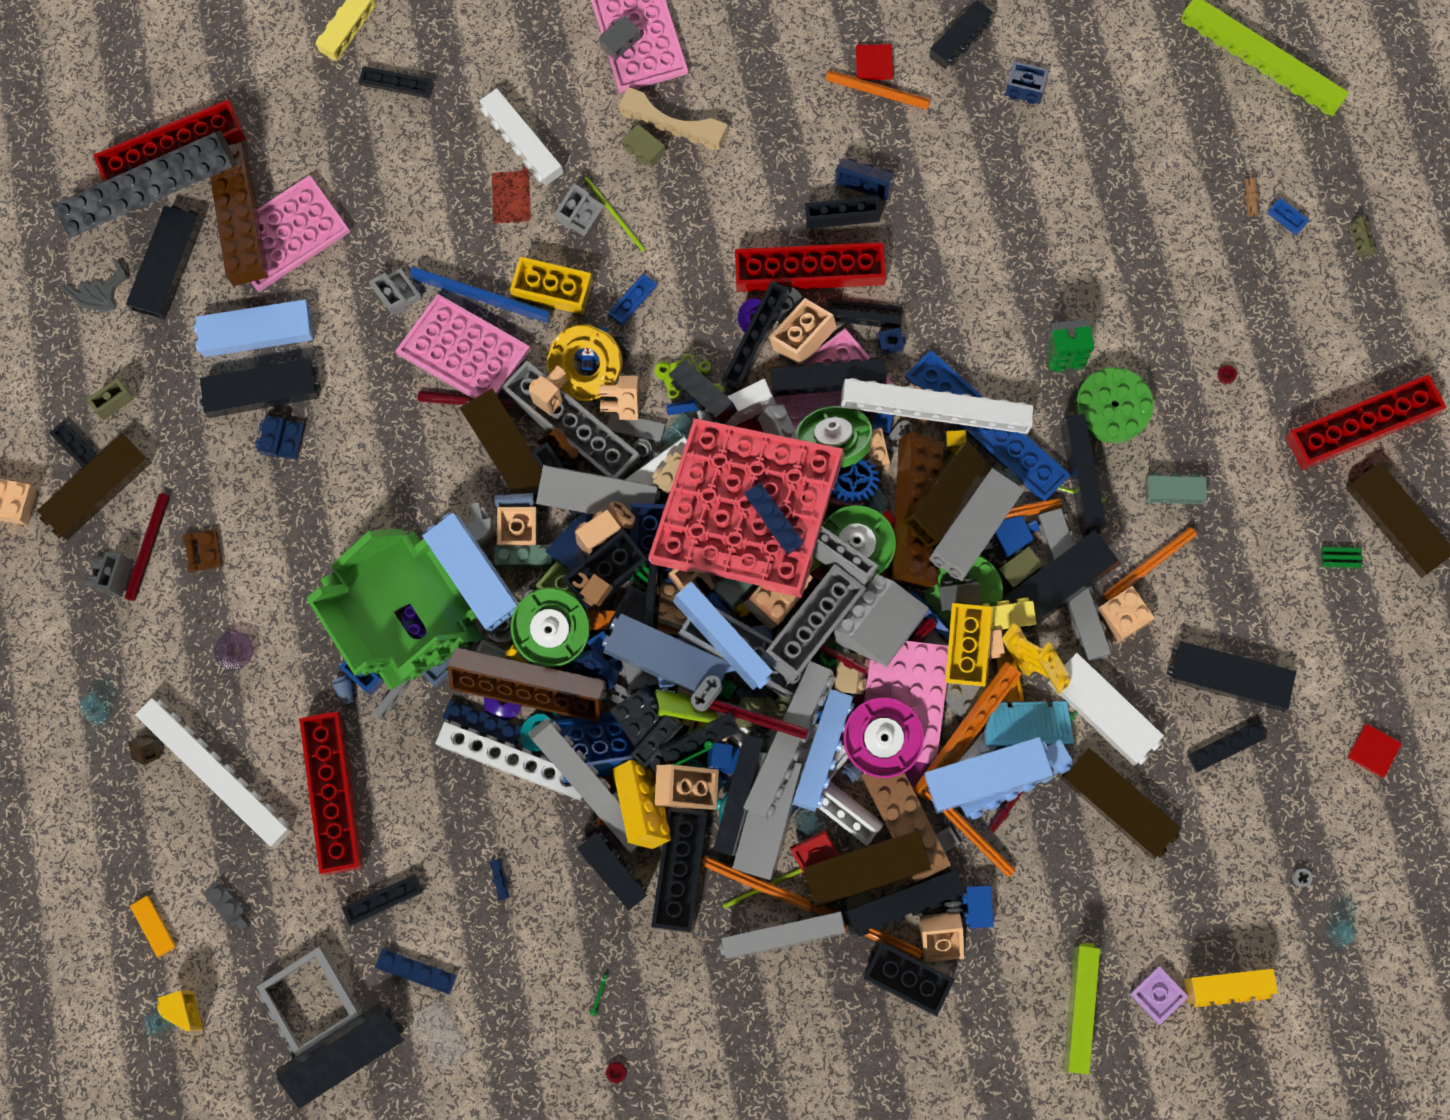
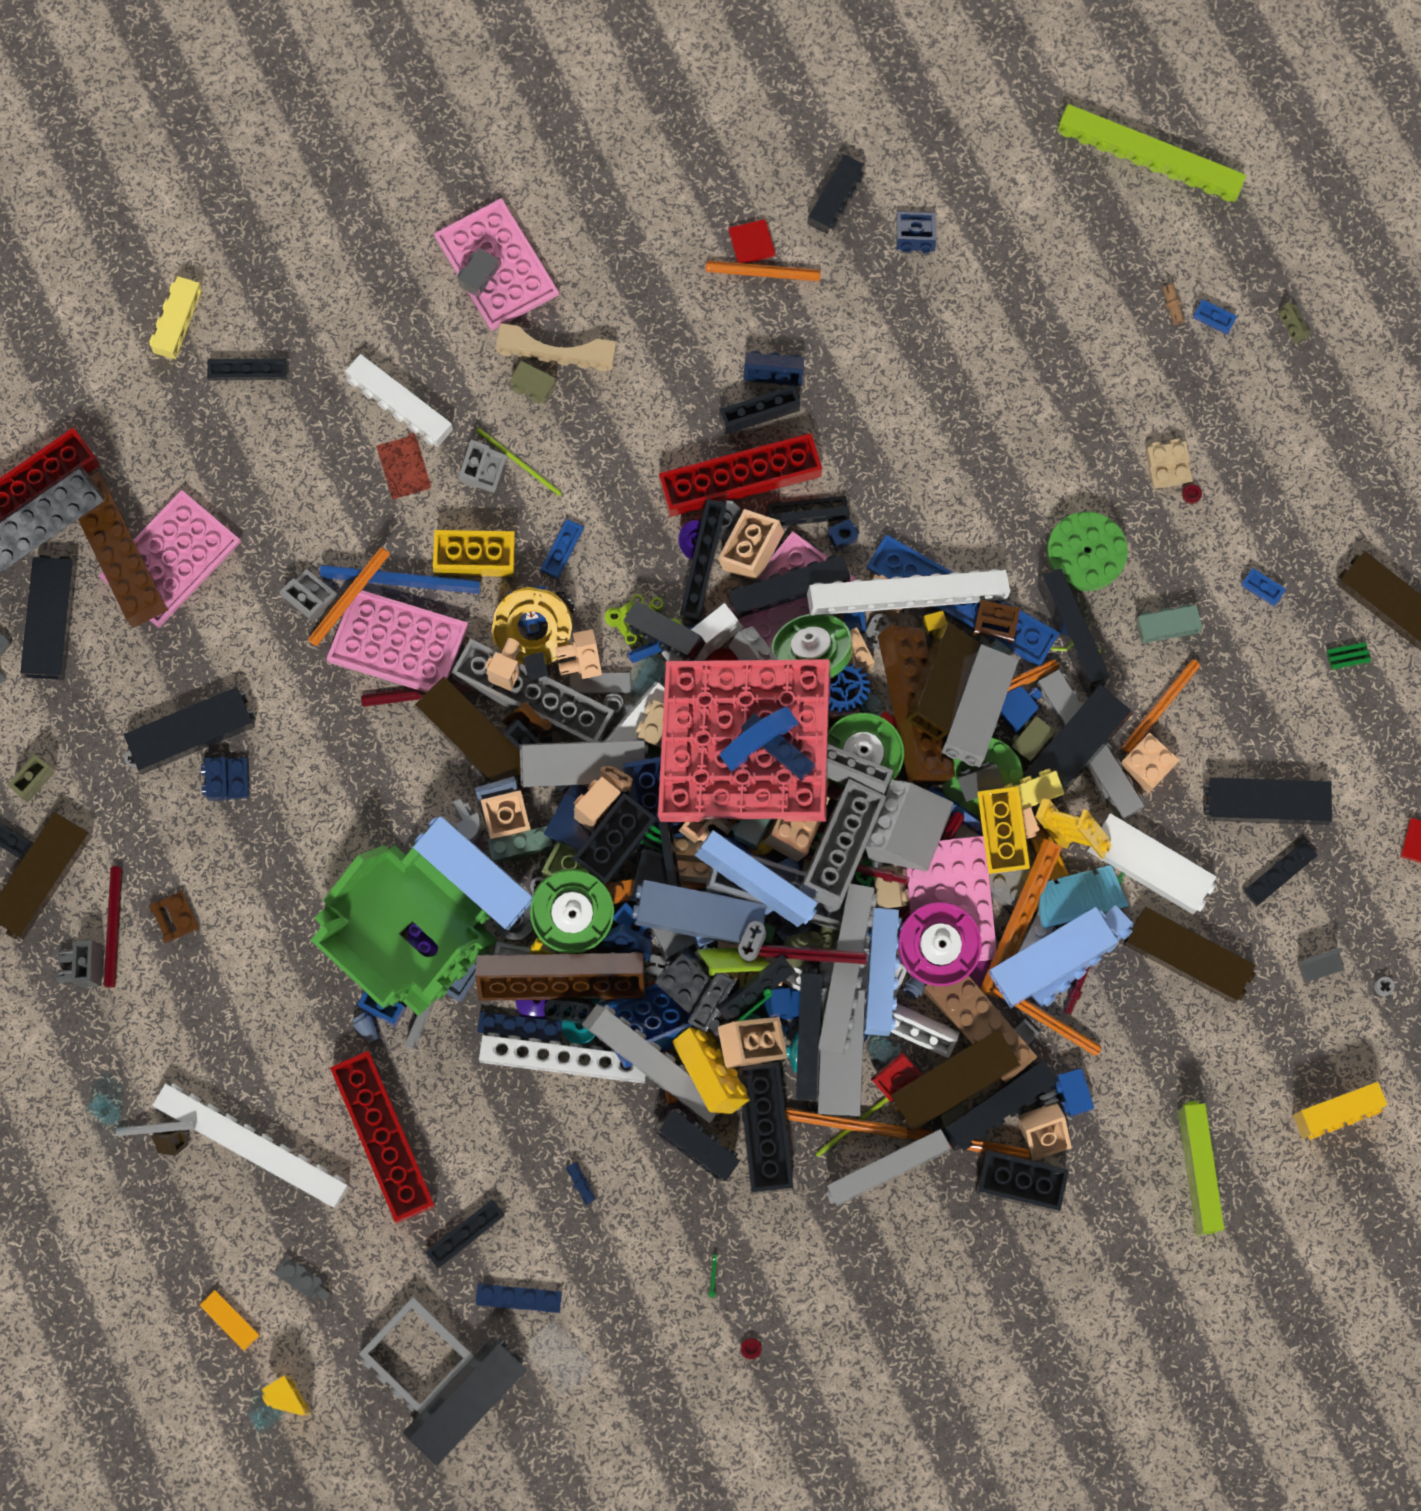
camera: 25 degrees left, 0 degrees up
light blue brick [194,299,314,357] -> none
clear purple dish [214,632,253,670] -> none
medium nougat brick [572,573,613,606] -> none
green piece [1044,319,1094,373] -> none
lavender plate [1129,966,1189,1025] -> none
red brick [1285,374,1447,471] -> none
none -> light grey bar [116,1121,196,1136]
none -> orange axle [308,547,390,646]
none -> black panel [522,651,551,680]
none -> black beam [544,1000,595,1025]
none -> blue slope [719,707,799,772]
none -> reddish brown plate [973,600,1020,644]
none -> tan plate [1145,439,1193,489]
none -> blue plate [1241,568,1286,607]
none -> dark grey panel [1298,948,1345,983]

